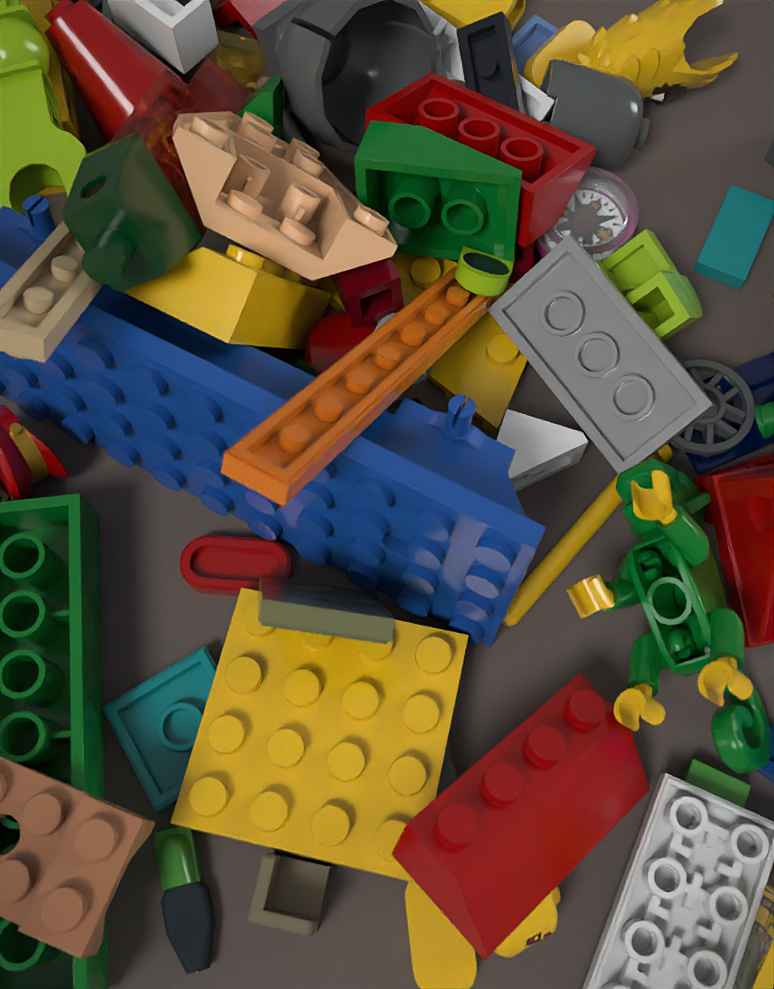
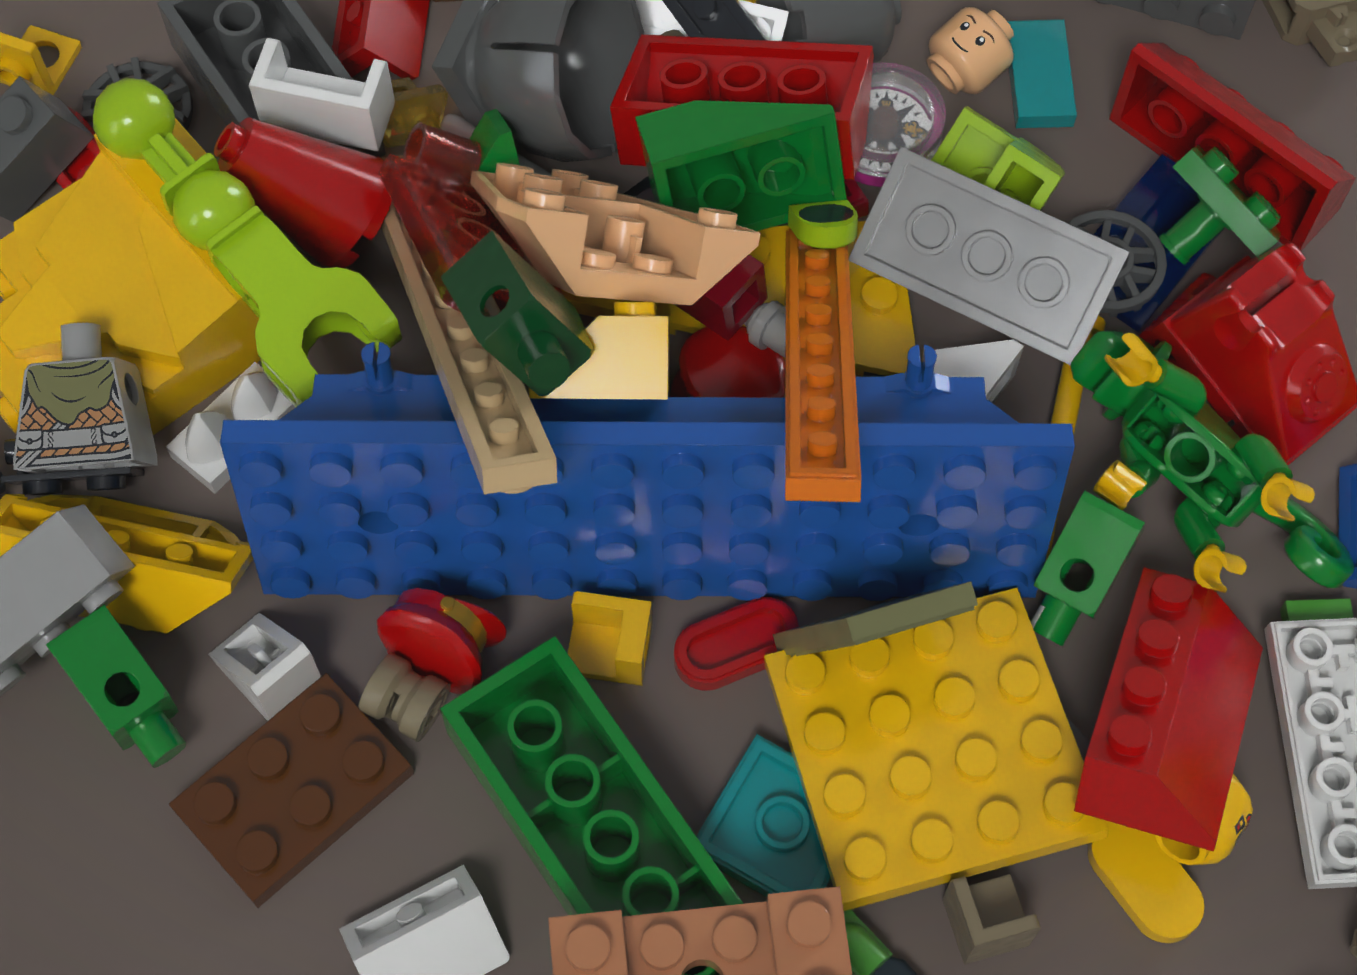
camera: 30 degrees left, 5 degrees down
none -> yellow panel [568,591,652,686]
none -> light nougat head [926,7,1014,94]
none -> green torso [1031,490,1145,647]

